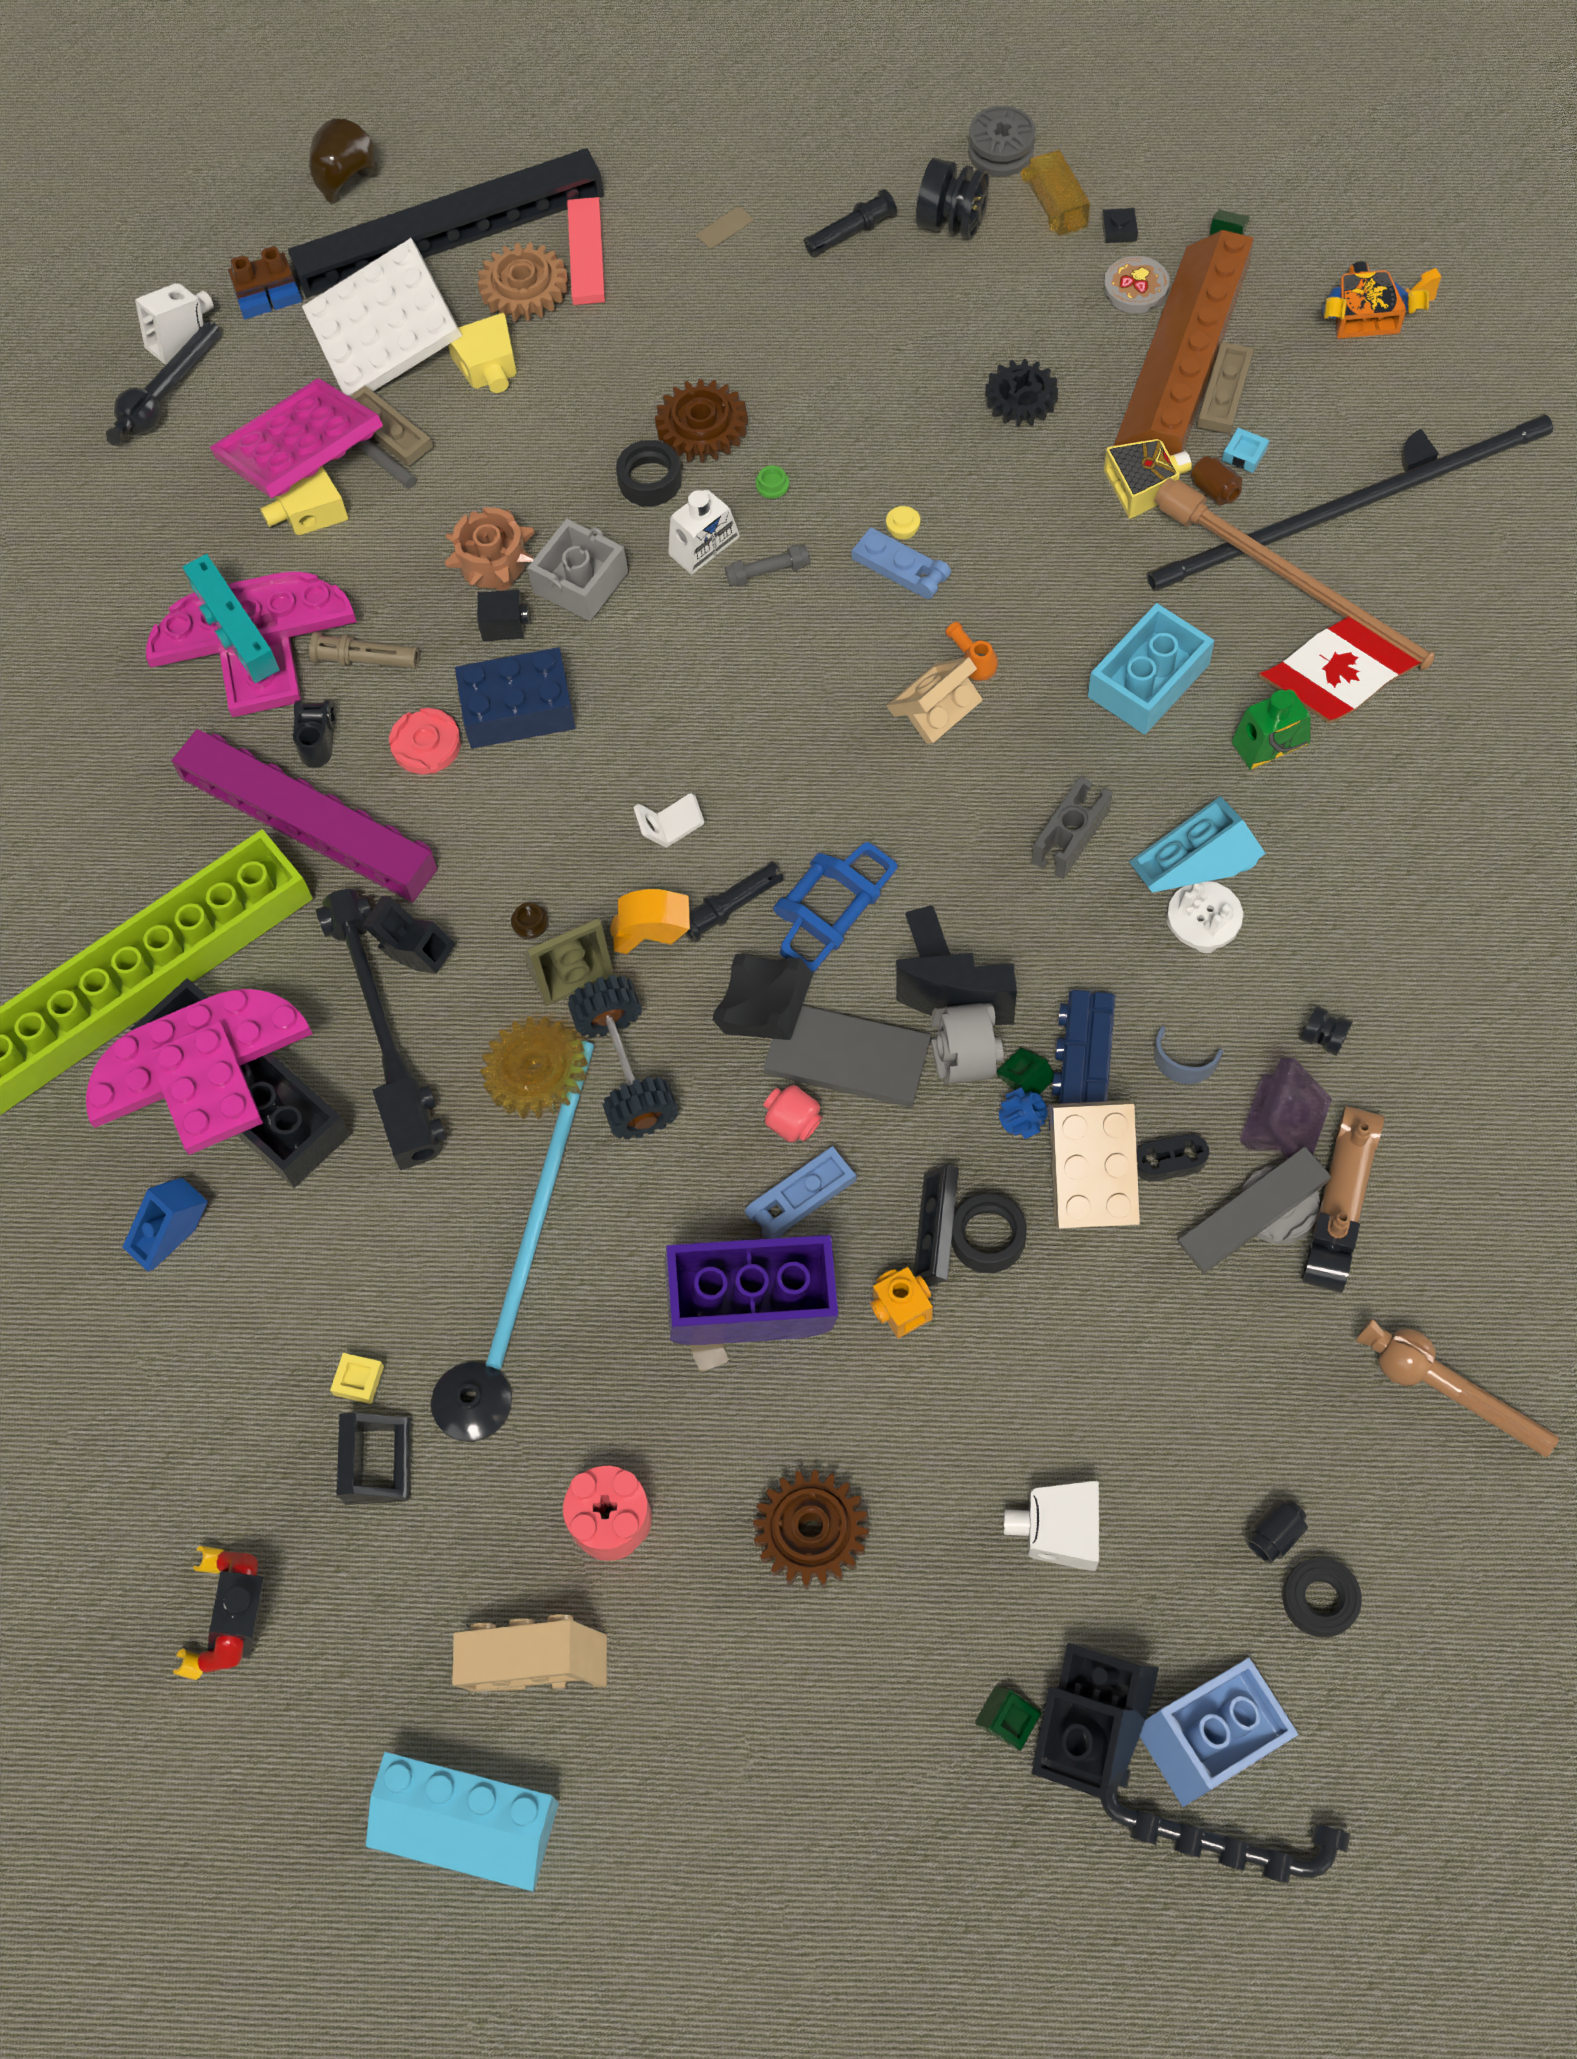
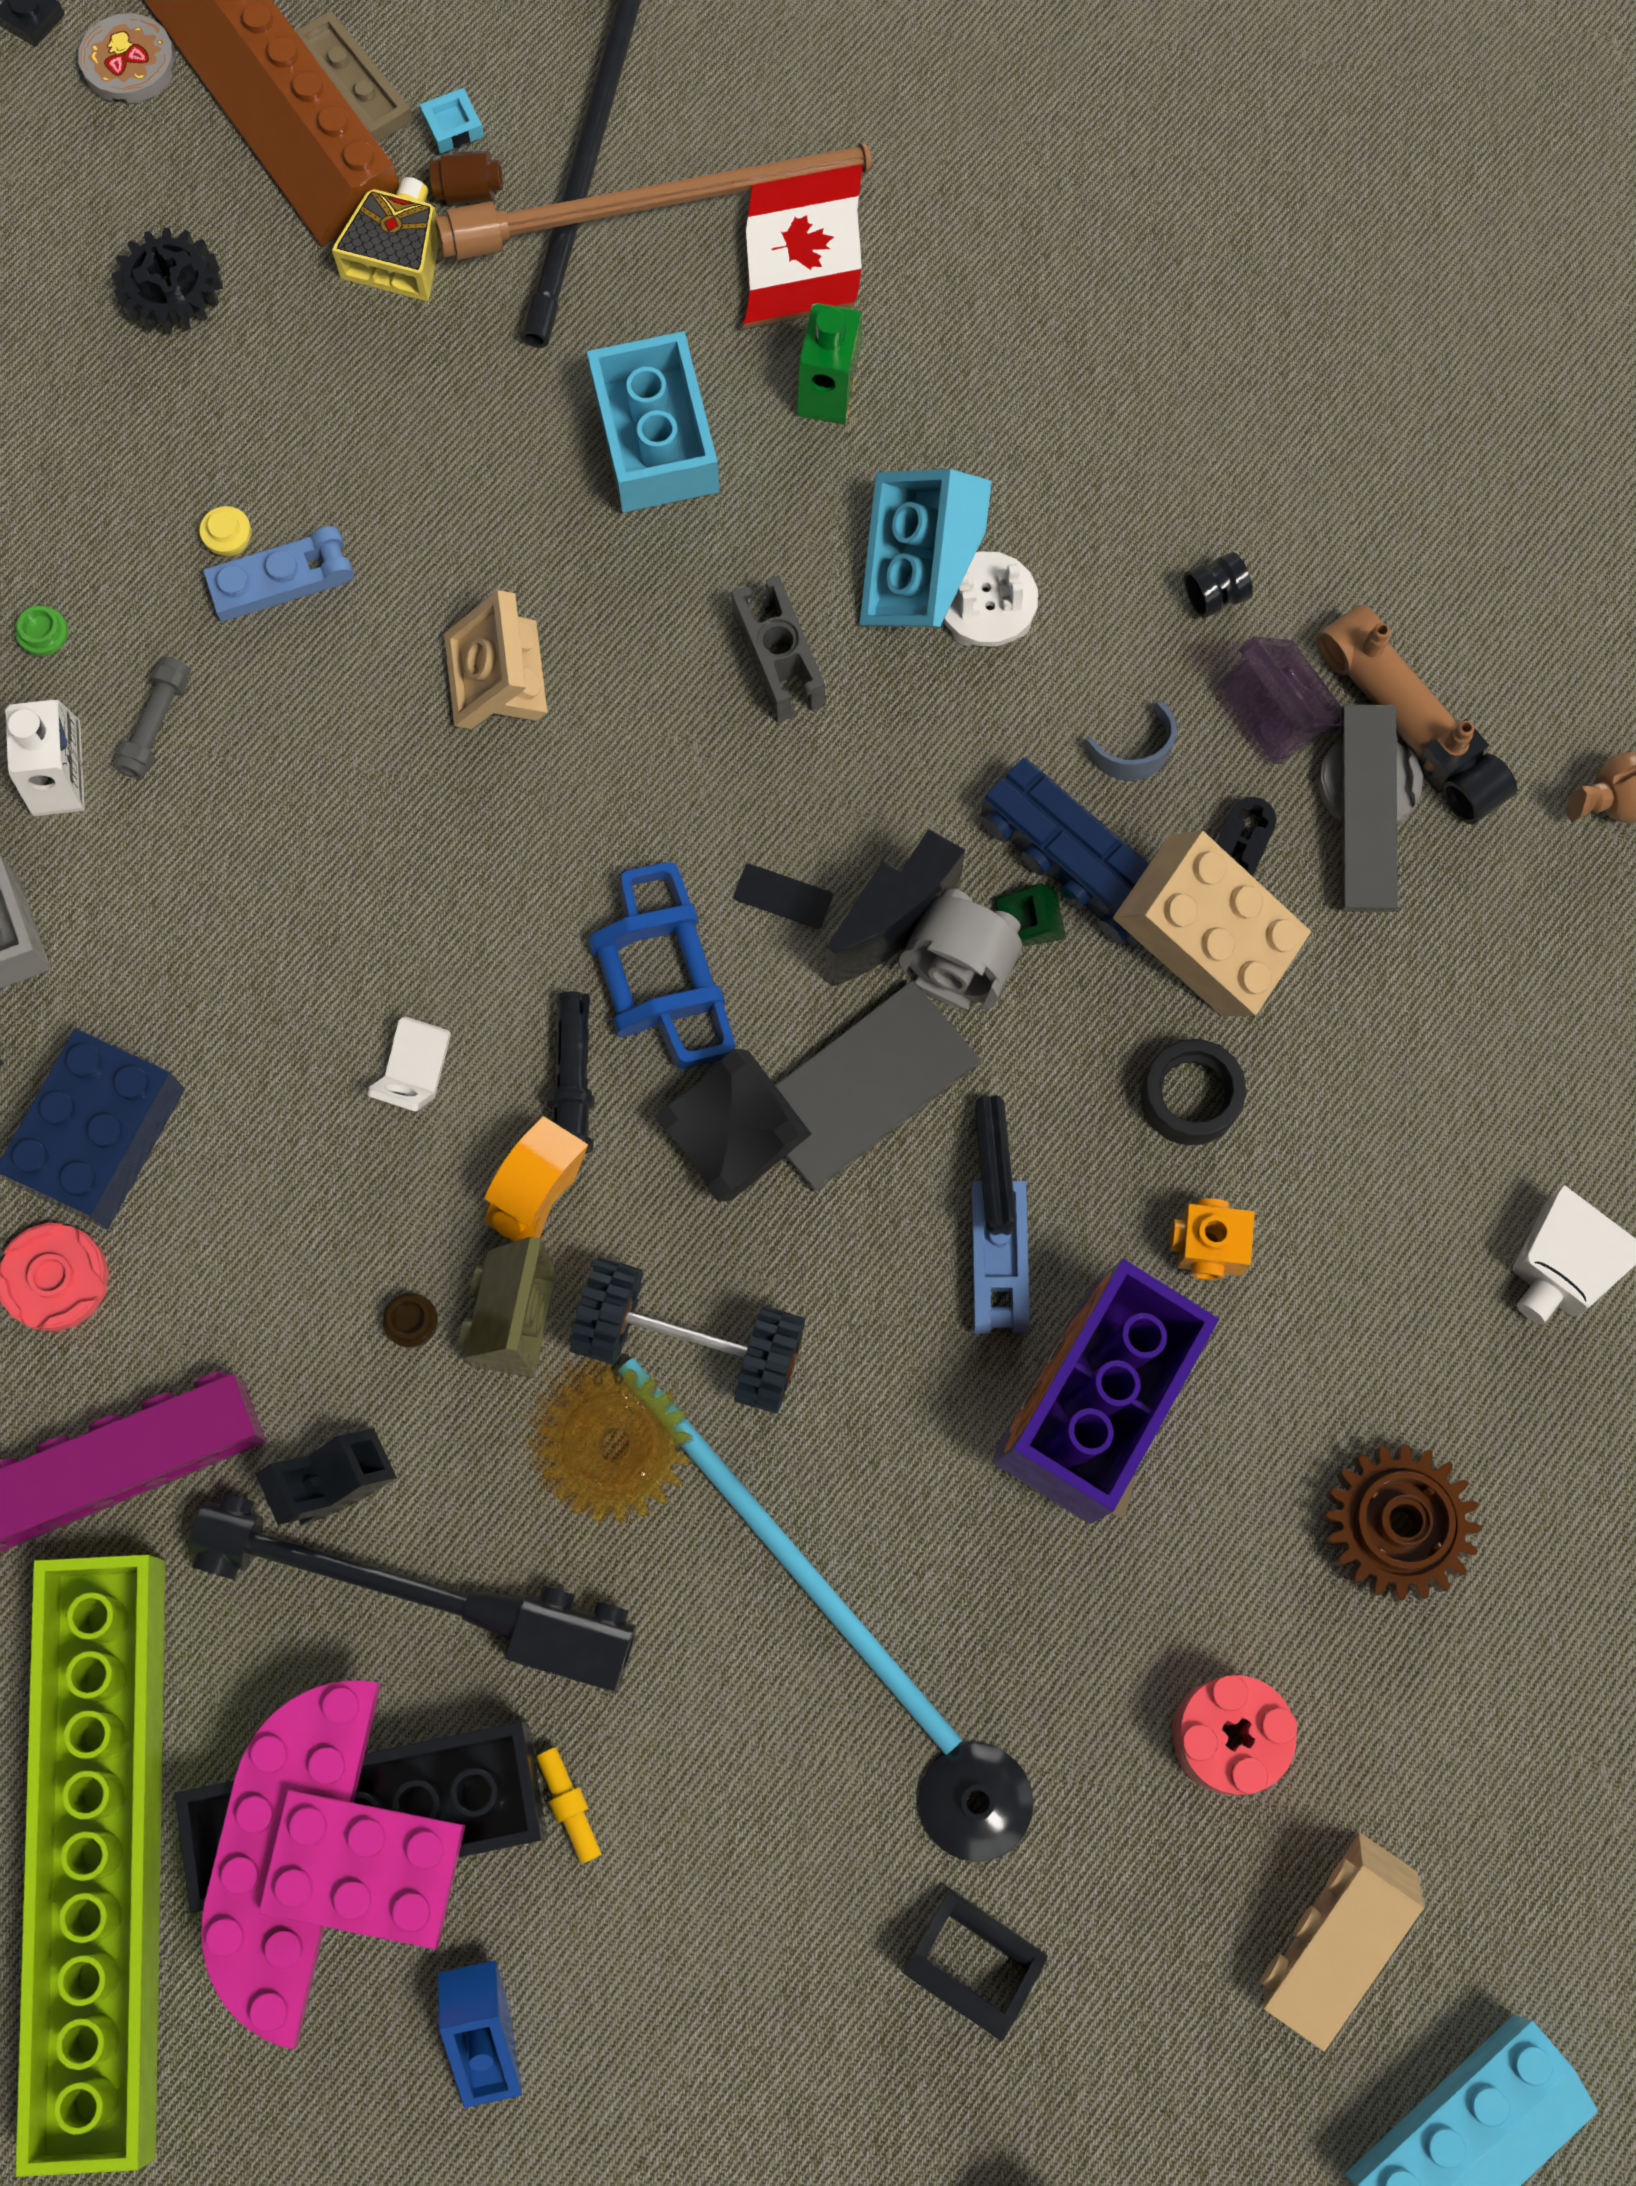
camera: 60 degrees left, 10 degrees up
light yellow plate [330,1353,384,1404] -> none
coral head [763,1085,823,1143] -> none
black tile [913,1164,959,1287] -> none
orange bar [945,622,998,681] -> none
blue gear [999,1088,1048,1139] -> none
none -> yellow bar [536,1747,602,1865]
none -> black axle [975,1095,1017,1236]

